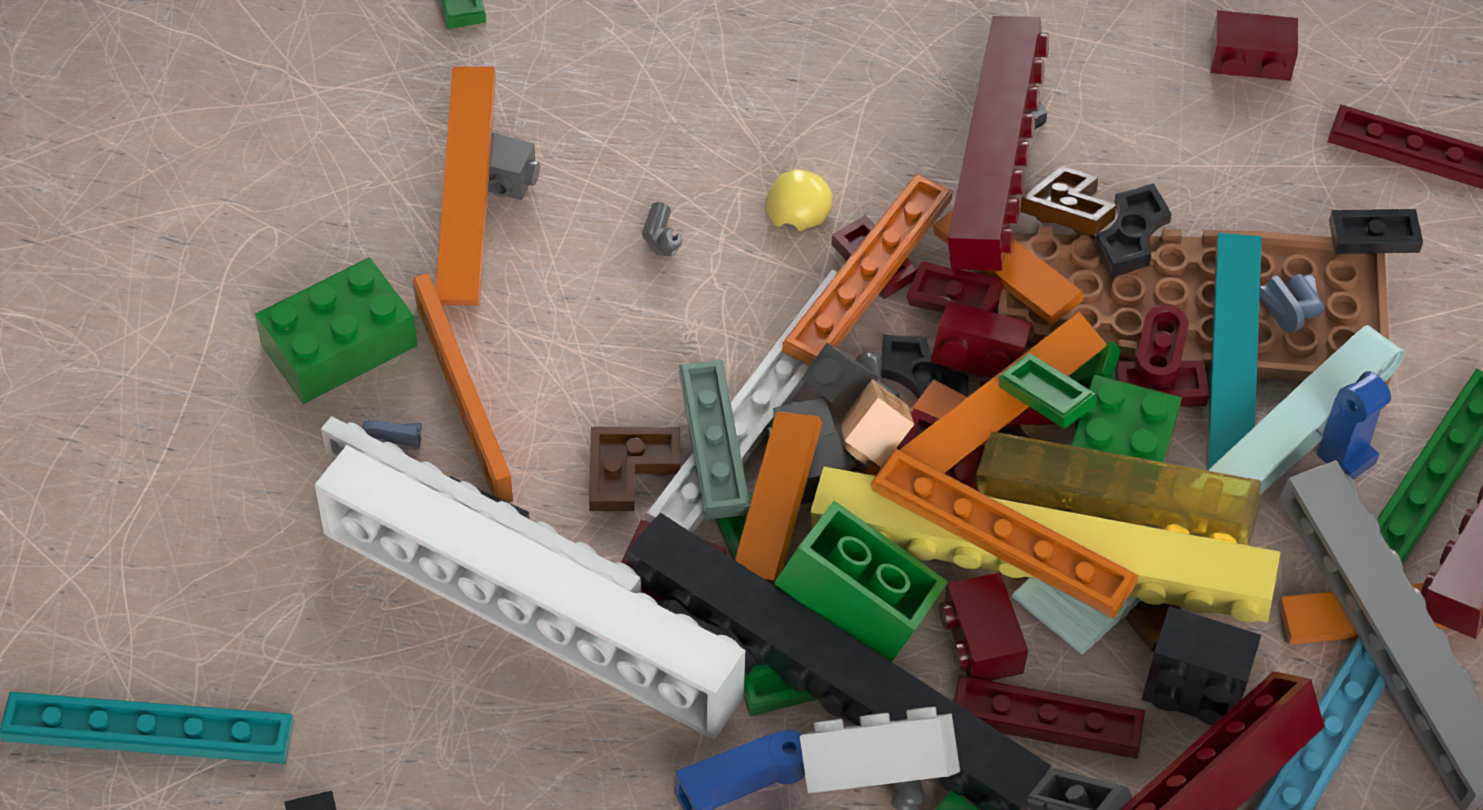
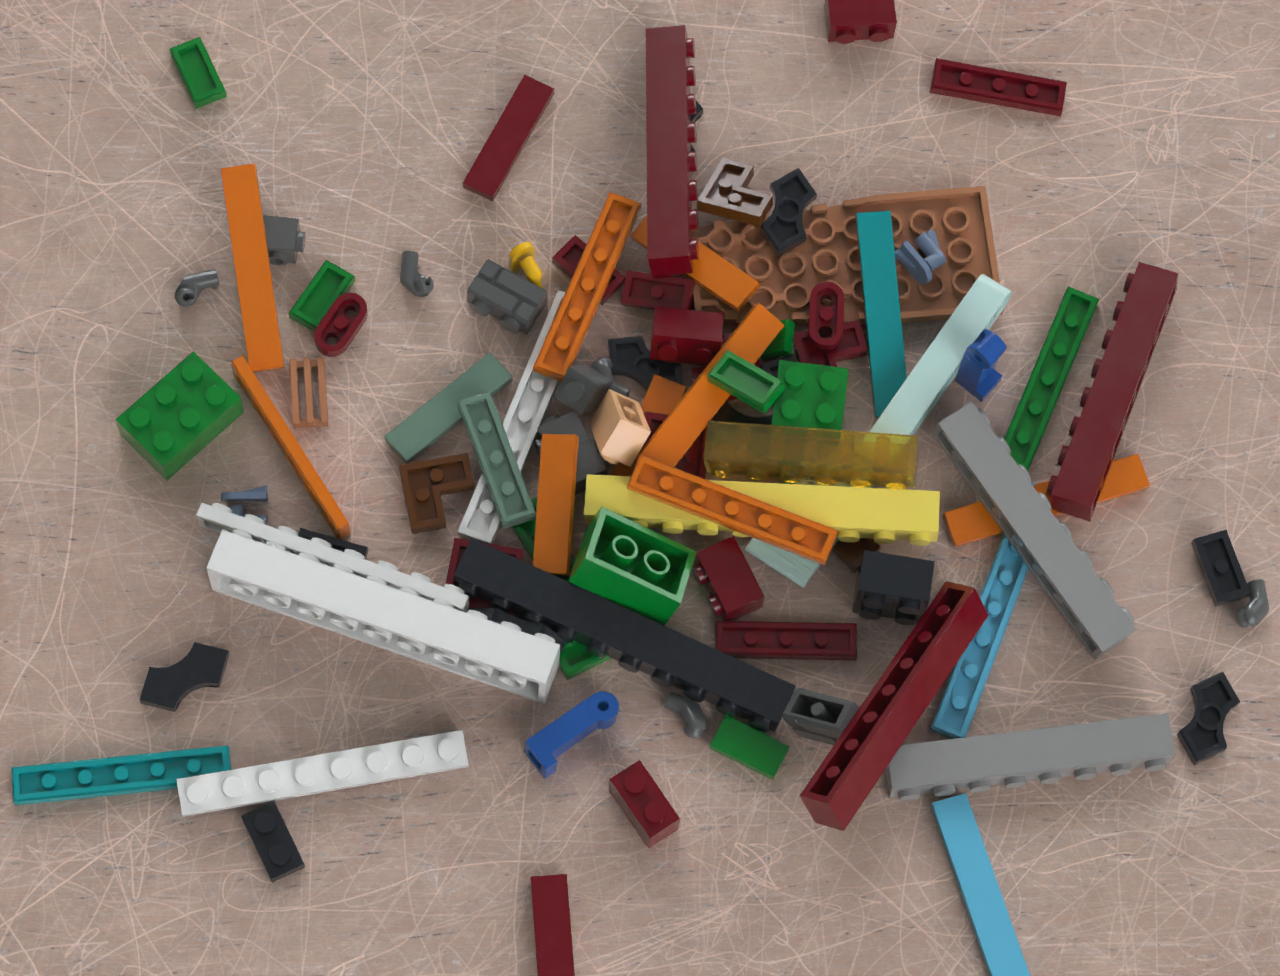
camera: 15 degrees left, 15 degrees up
light yellow hair [765,169,833,232] -> none
white brick [800,707,960,794] -> none
black plate [1329,209,1423,254] -> none
none -> black tile [140,642,229,712]
none -> dark grey arm [175,269,219,307]
none -> white plate [176,730,469,817]
none -> green tile [289,260,355,332]
none -> nougat tile [289,357,329,429]
none -> dark red plate [314,293,368,357]
none -> sand green tile [384,353,513,464]
none -> dark red tile [463,75,554,201]
none -> dark grey brick [467,259,547,334]
none -> yellow piece [509,242,543,289]

